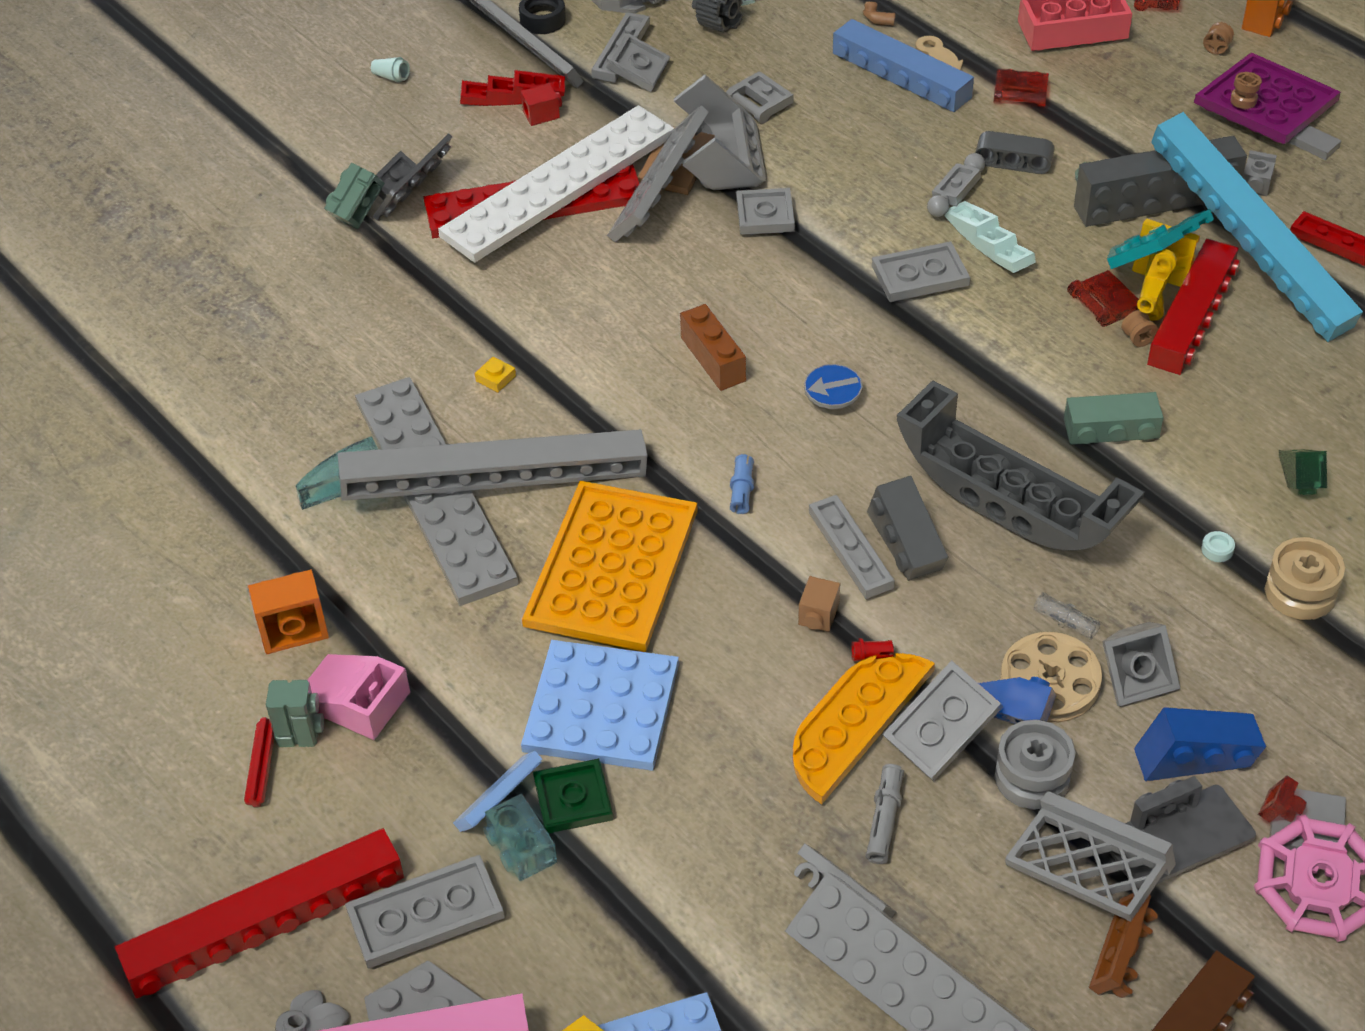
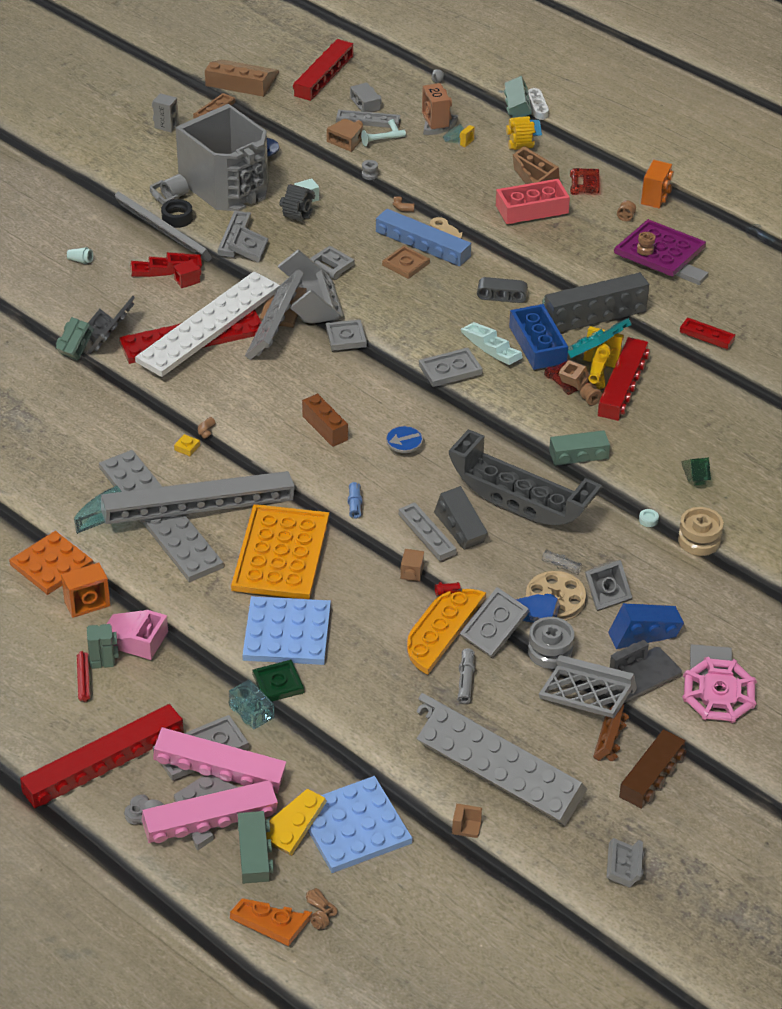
camera: 10 degrees left, 5 degrees down
light blue tile [453,750,542,832] -> none
light grey plate [927,153,985,217] -> none
clear red plate [993,69,1049,107] -> none
medium azure brick [1151,112,1363,342] -> none
light grey brick [1243,150,1277,196] -> none
clear red tile [1258,775,1307,823] -> none
none -> orange plate [9,531,93,595]
none -> bright pink brick [153,727,286,794]
none -> medium nougat arm [198,417,216,439]
none -> medium nougat tile [382,245,430,279]
none -> blue brick [509,304,568,370]
none -> medium nougat brick [559,360,589,391]

